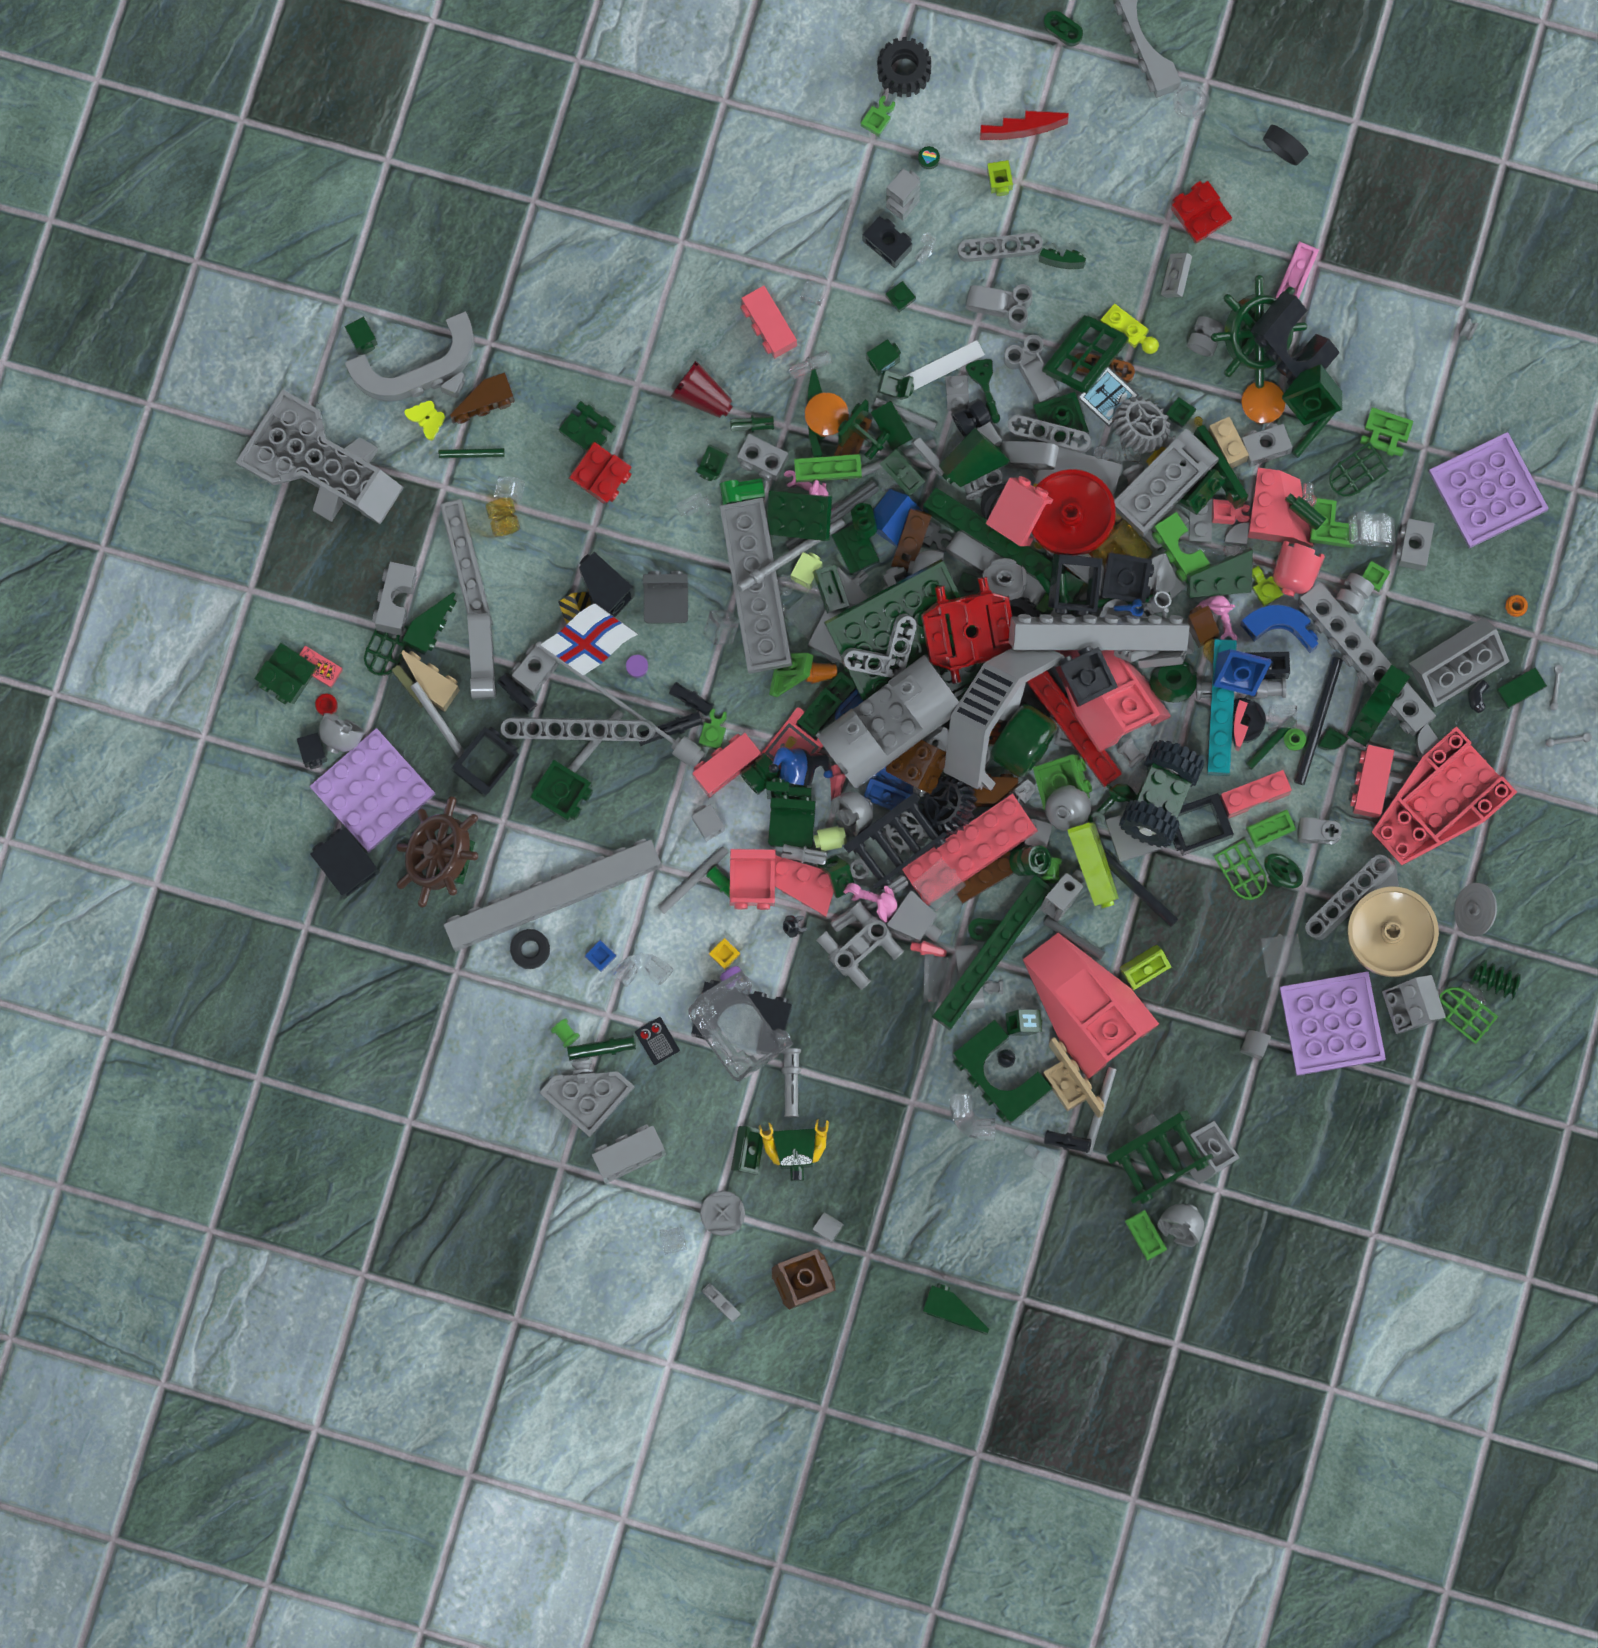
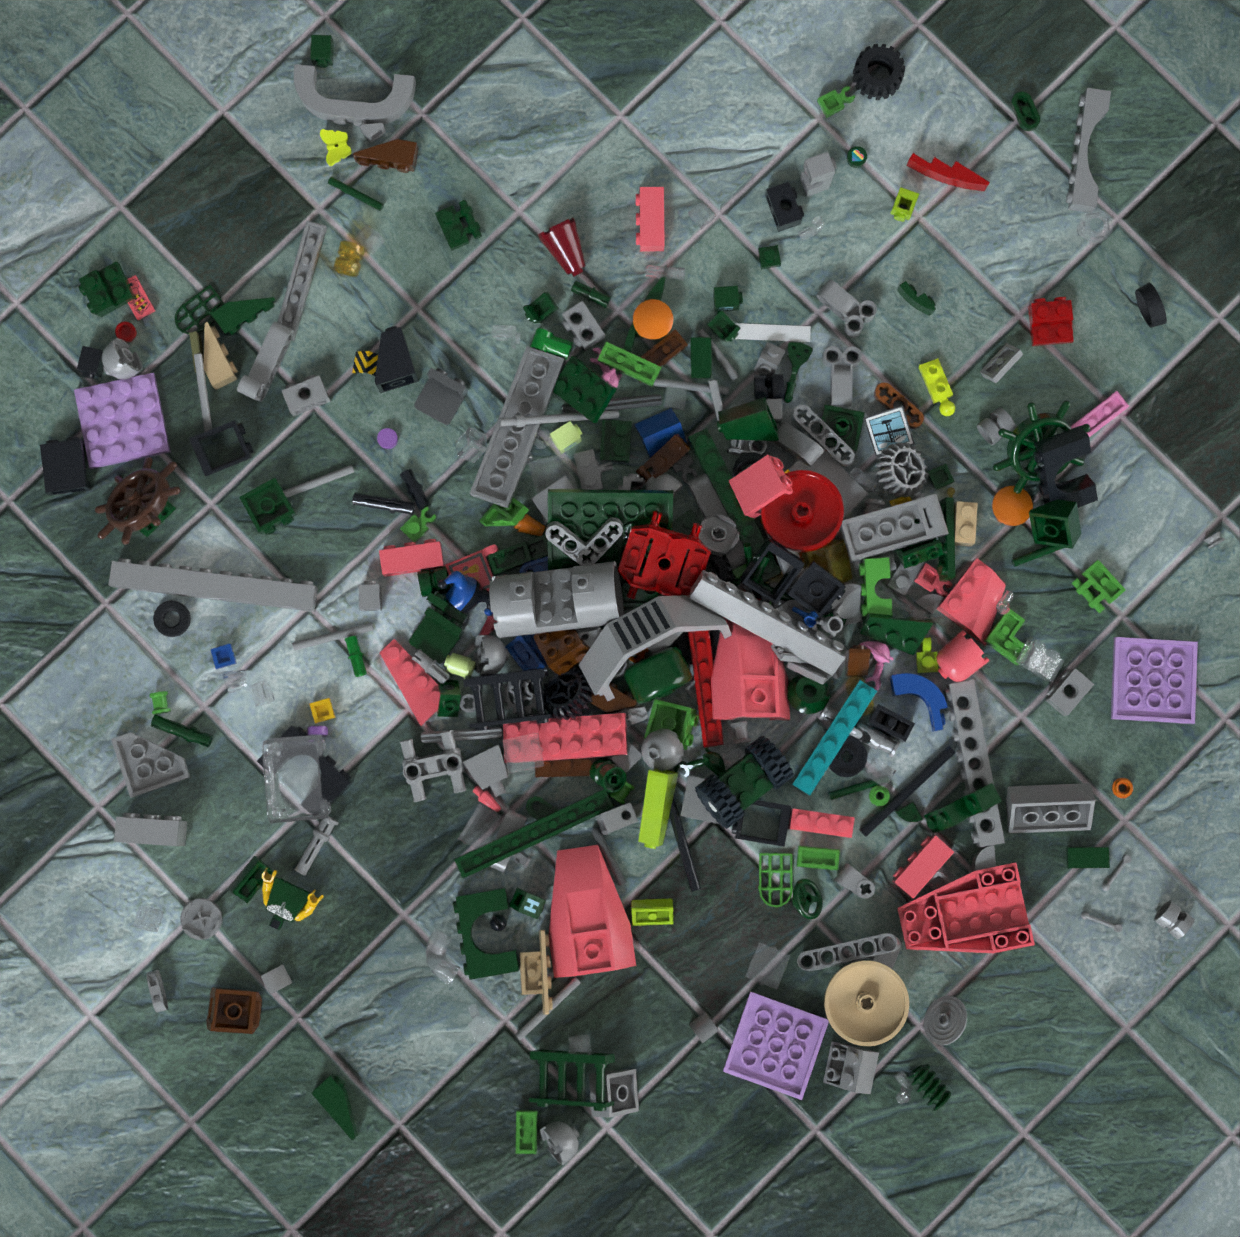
camera: 25 degrees right, 5 degrees up
light grey piece [236,389,403,524] -> none
light grey arch [372,562,417,636] -> none
black pin [497,673,538,714] -> none
light grey beam [501,717,656,741] -> none
flag [535,603,705,767] -> none
red plate [569,442,632,504] -> none
light grey bush [572,1061,593,1075] -> none
black sticker [635,1017,680,1065] -> none
coral panel [730,849,775,910] -> none
black plate [783,915,807,938] -> none
plate [813,565,850,614] -> none
dark green plate [838,399,890,460] -> none
bright pink piece [844,883,897,923] -> none
dark green plate [851,503,878,539] -> none
dark green hinge [880,447,927,496] -> none
light grey beam [958,233,1043,262] -> none
dark green piece [1042,315,1129,394] -> none
black pin [1044,1130,1092,1153] -> none
black plate [1055,646,1118,707] -> none
blue slope [1213,649,1272,696] -> none
coral slope [1232,700,1248,751] -> none
light grey brick [1241,423,1292,467] -> none
dark green cylinder [1285,493,1326,531] -> none
dark green window [1329,442,1389,497] -> none
light grey wheel [1335,573,1375,615] -> none
bright green plate [1362,561,1390,592] -> none
bright green window [1439,987,1498,1044] -> none
black arm [1468,679,1490,713] -> none

